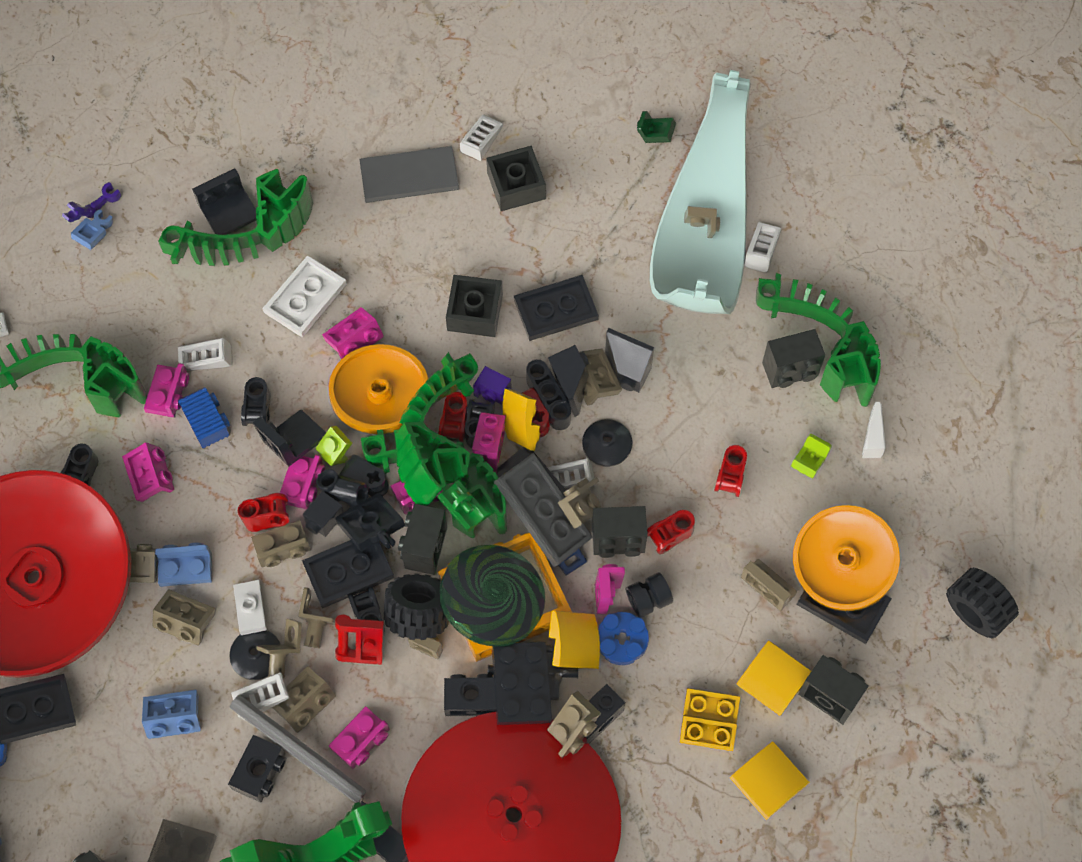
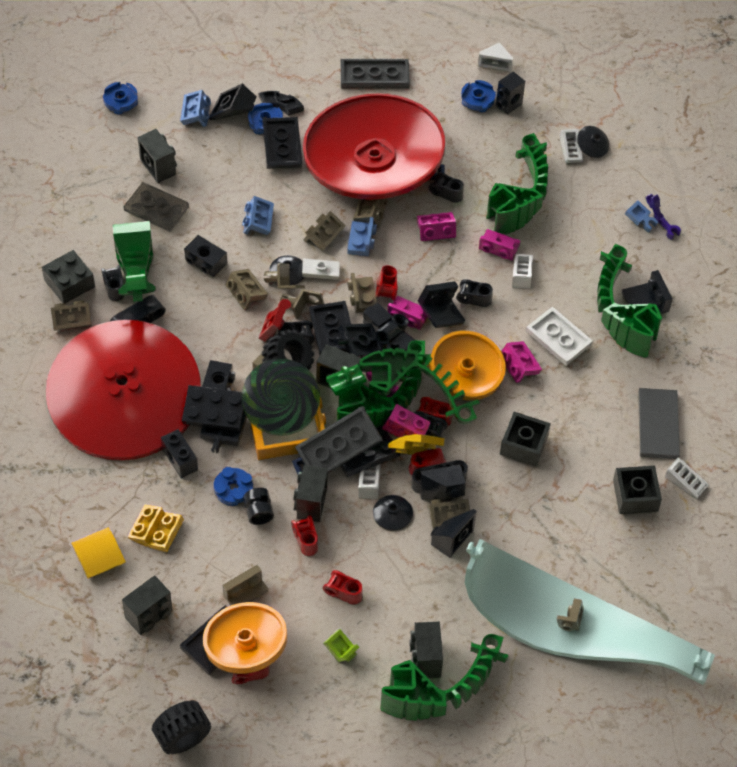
camera: 100 degrees right, 10 degrees down
blue brick [178,387,231,448] -> none
light grey axle [230,695,366,803] -> none
white slope [231,673,289,721] -> none
lime bracket [315,426,352,466] -> none
dark pink bracket [329,706,390,769] -> none
dark purple brick [473,366,512,405] -> none
black plate [514,275,599,341] -> none
dark tan bracket [547,691,601,758] -> none
yellow slope [549,611,600,669] -> none
dark tan bracket [558,477,602,529] -> none
dark pink bracket [594,564,625,614] -> none
dark green bracket [637,111,676,143] -> none
yellow slope [736,640,811,716] -> none
white slope [744,222,781,272] -> none
white slope [862,402,886,458] -> none

